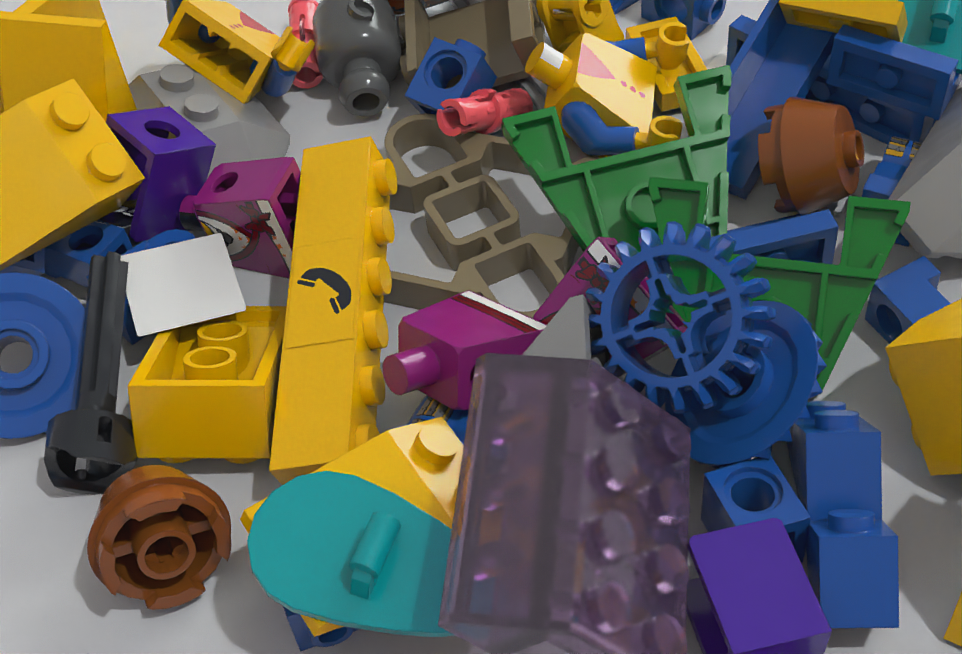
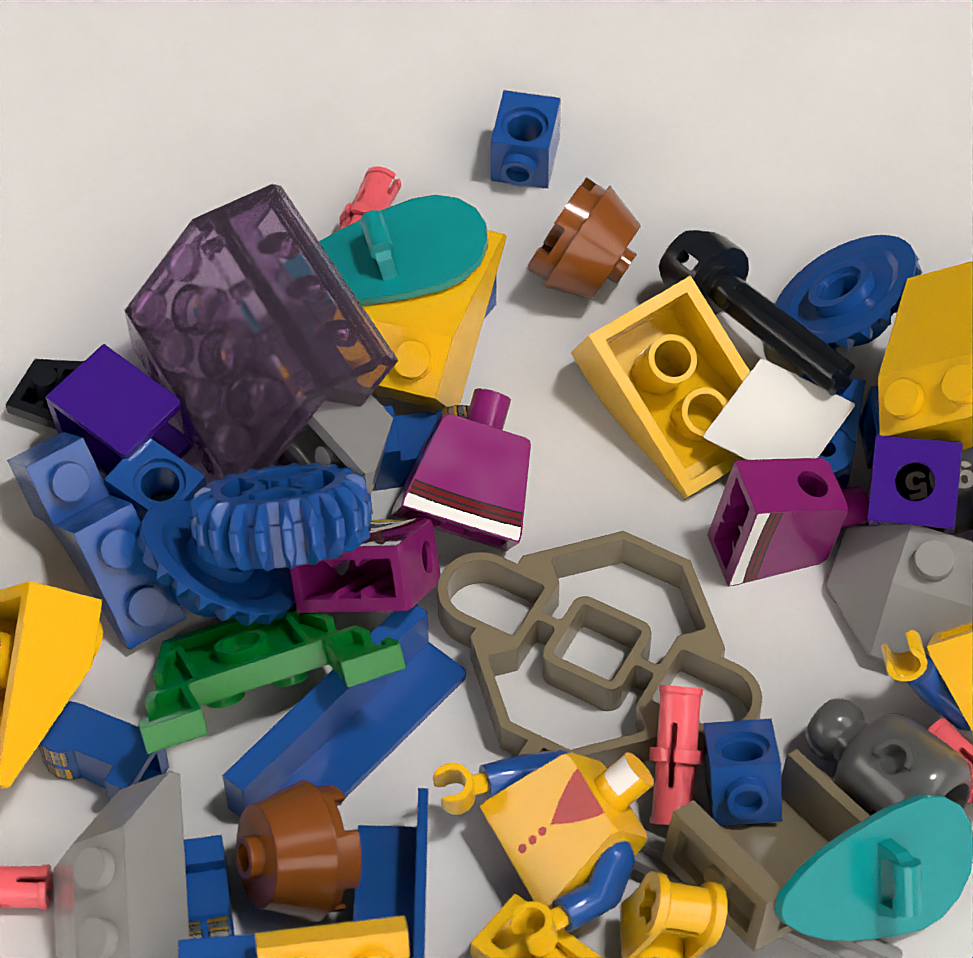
camera: 140 degrees right, 5 degrees up
yellow brick [269,136,397,485] -> none
green wing [501,65,732,252] -> none

